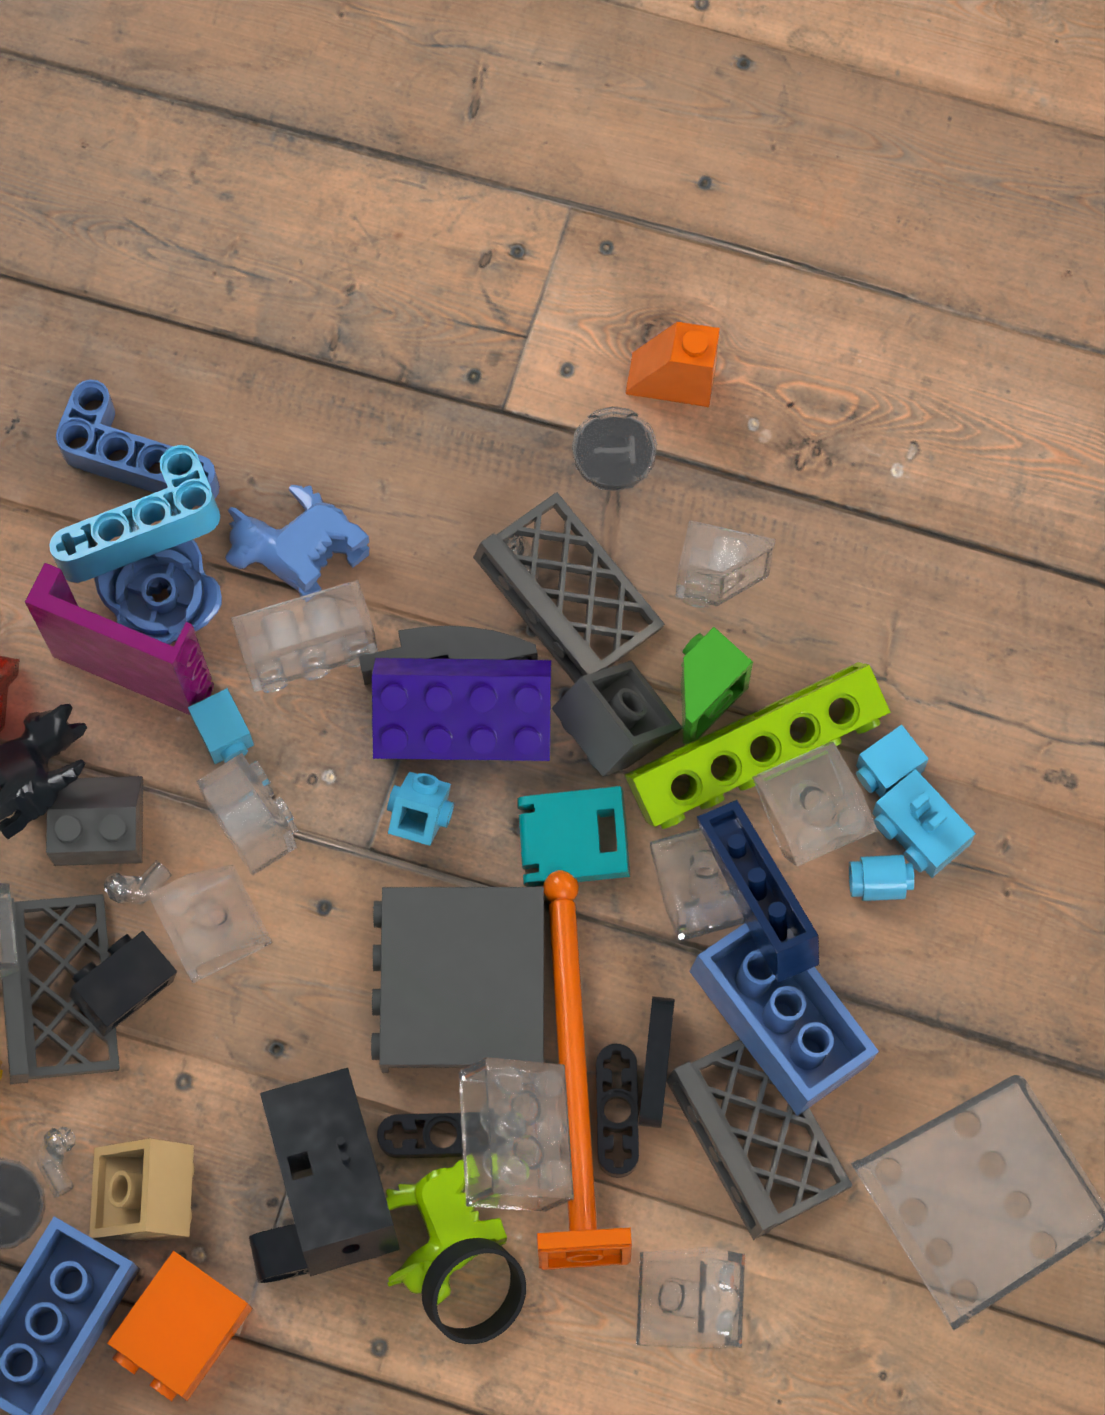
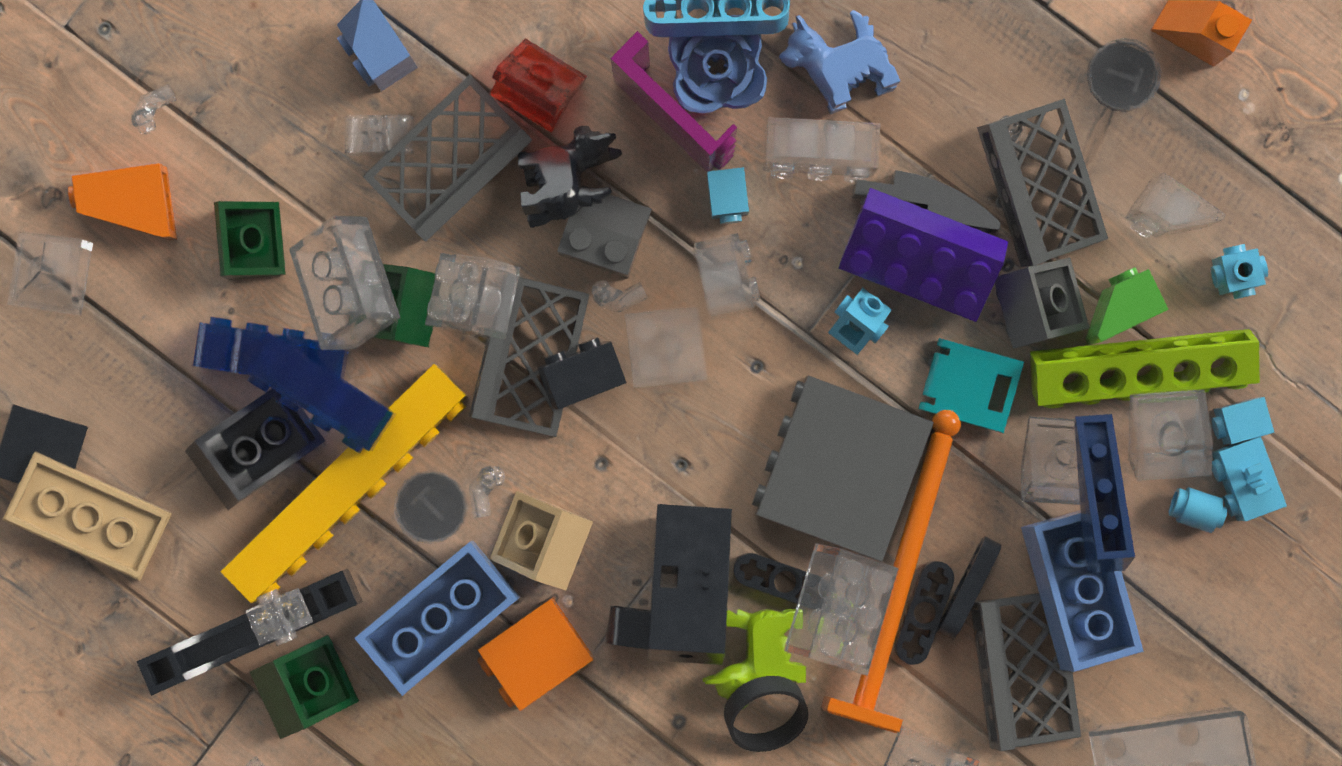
camera: 20 degrees right, 15 degrees up
none -> medium azure brick [1211,244,1268,299]

